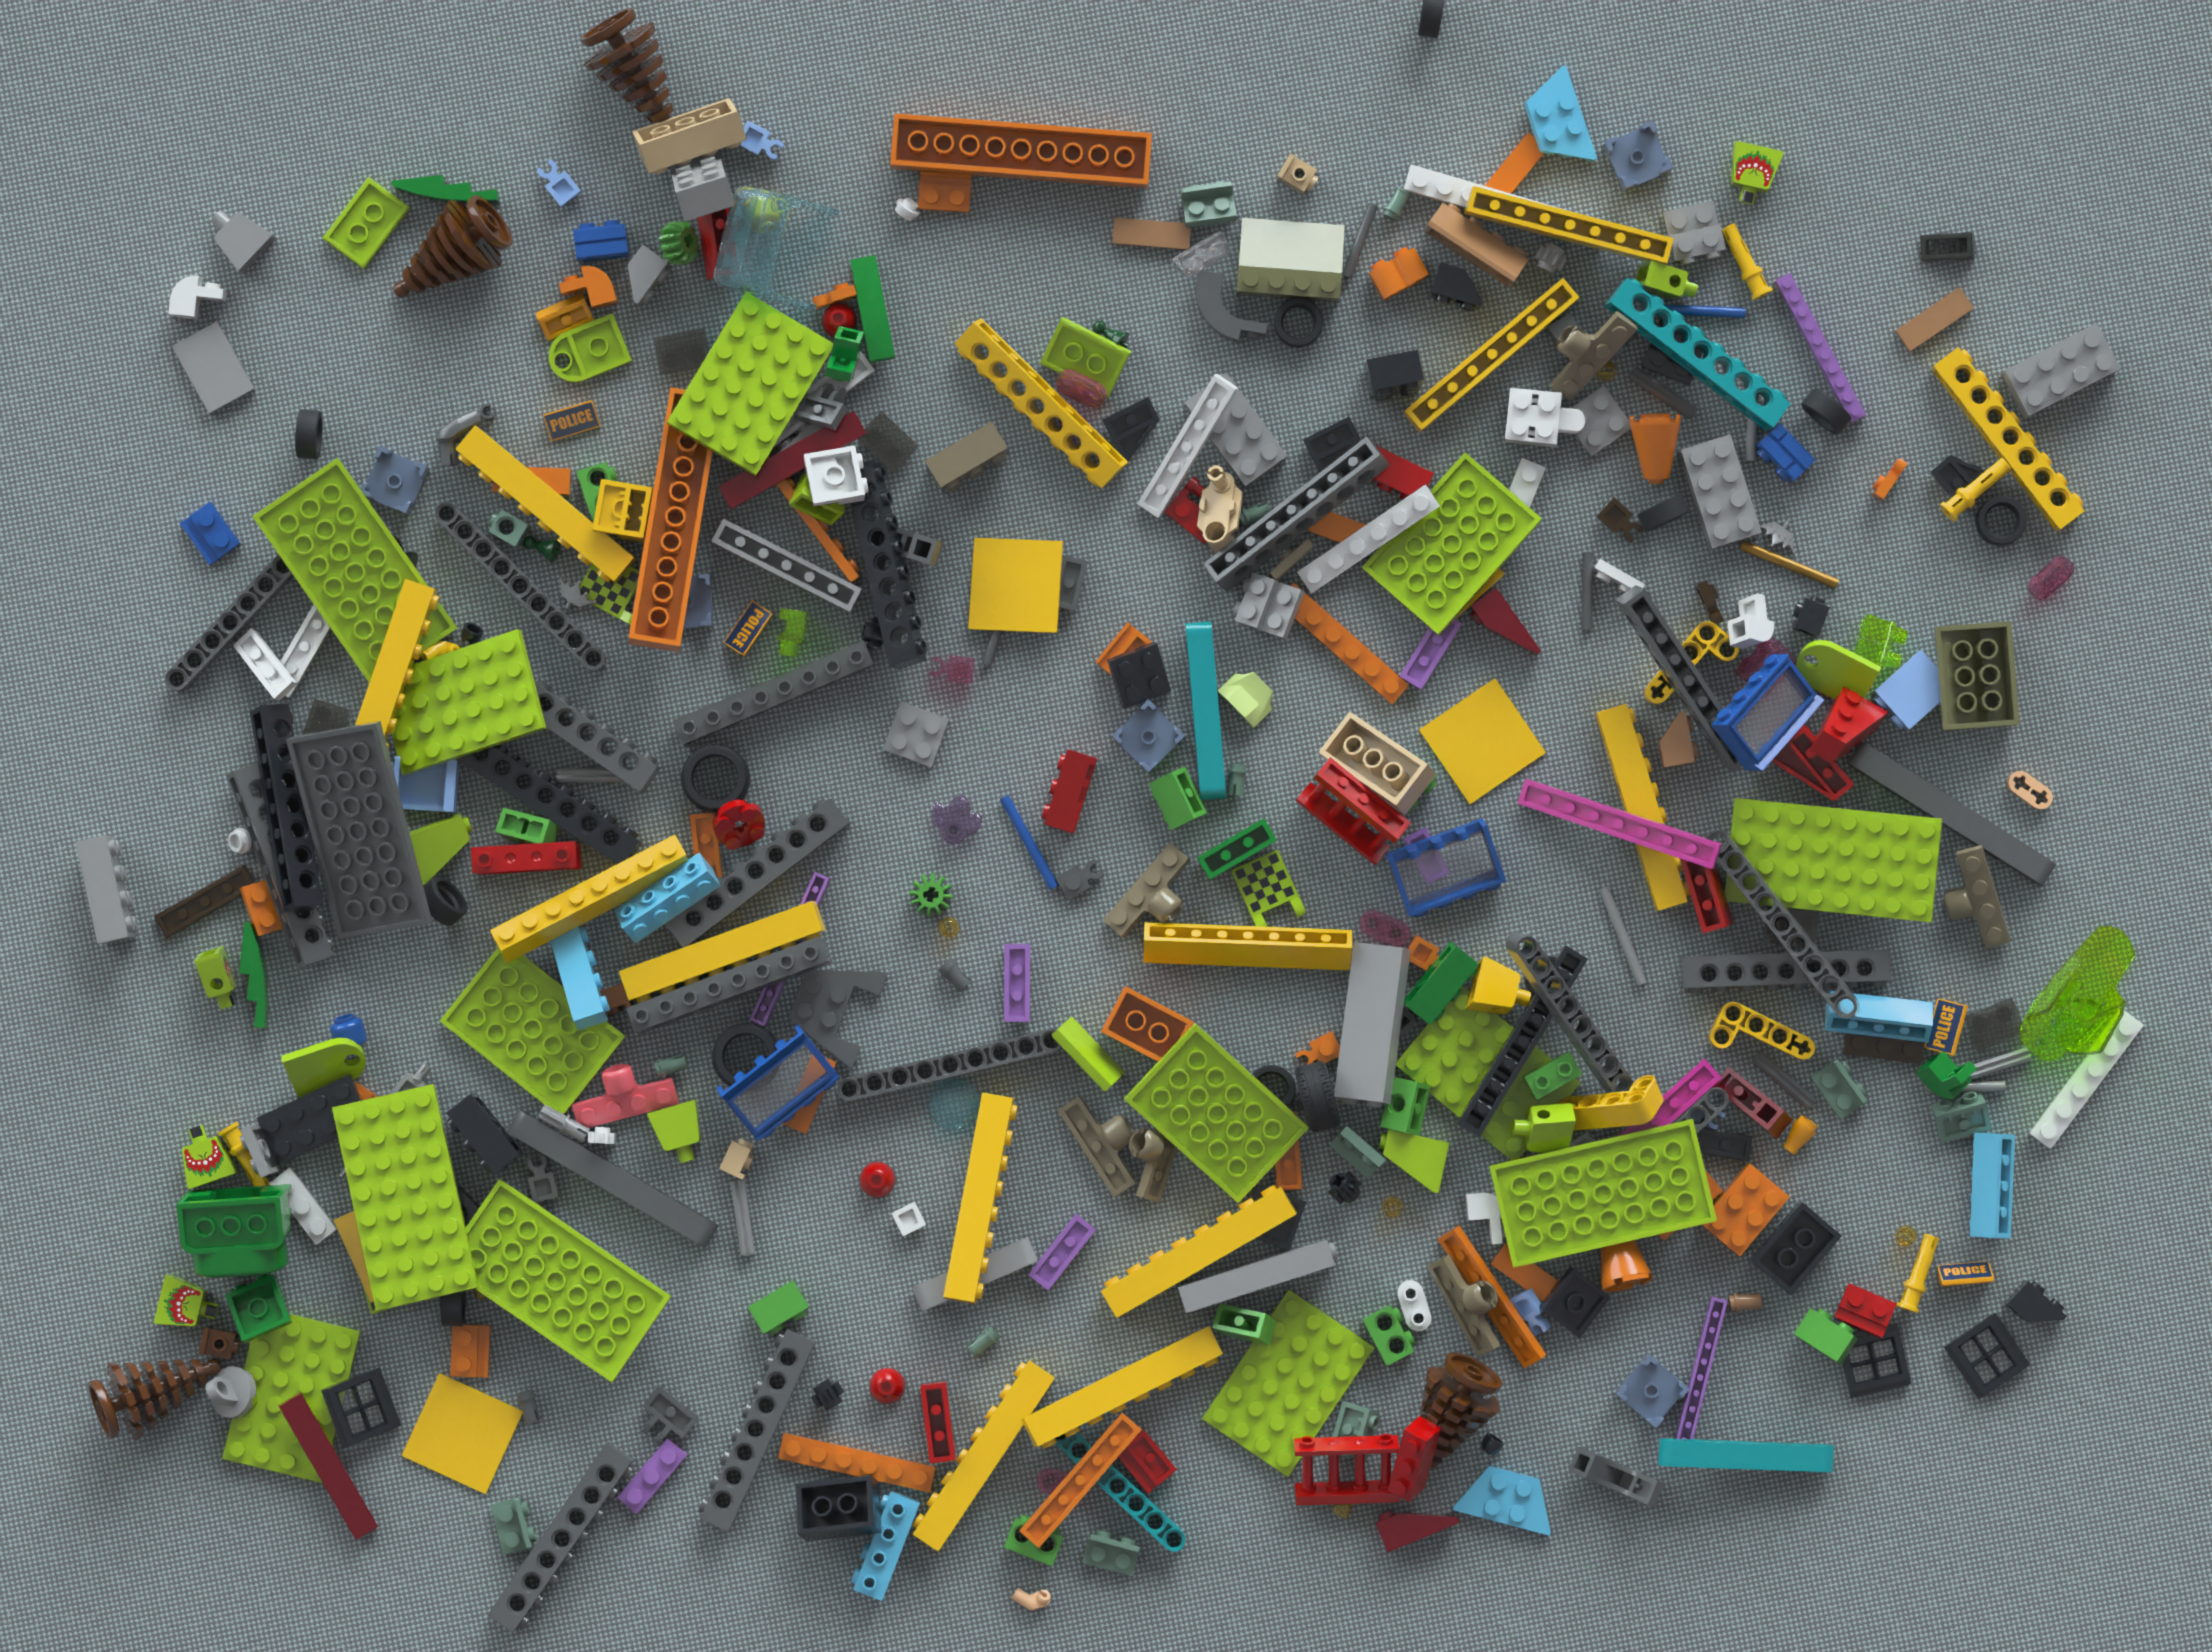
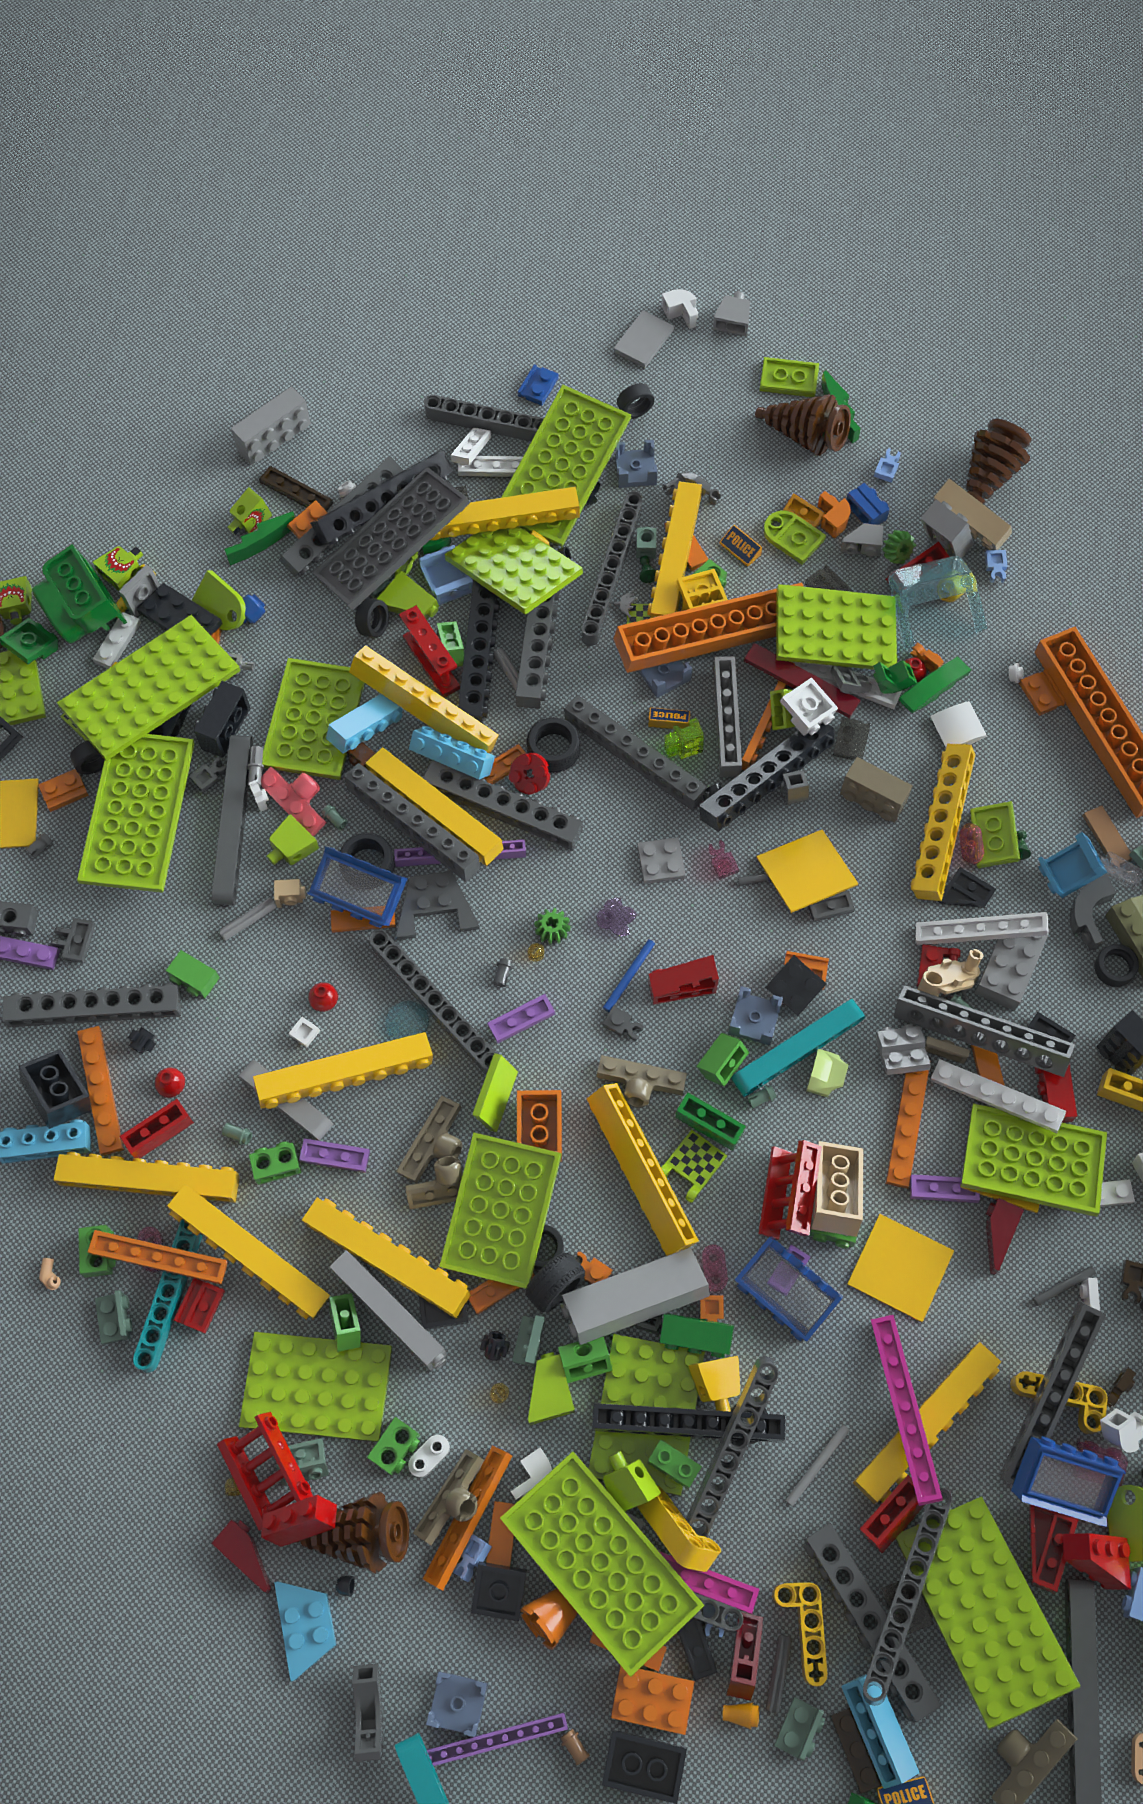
camera: 60 degrees right, 20 degrees down
medium nougat slope [1657,711,1698,769] -> none
none -> bright green brick [249,1142,302,1185]
none -> white slope [930,701,987,747]
none -> dark azure panel [1038,832,1107,898]

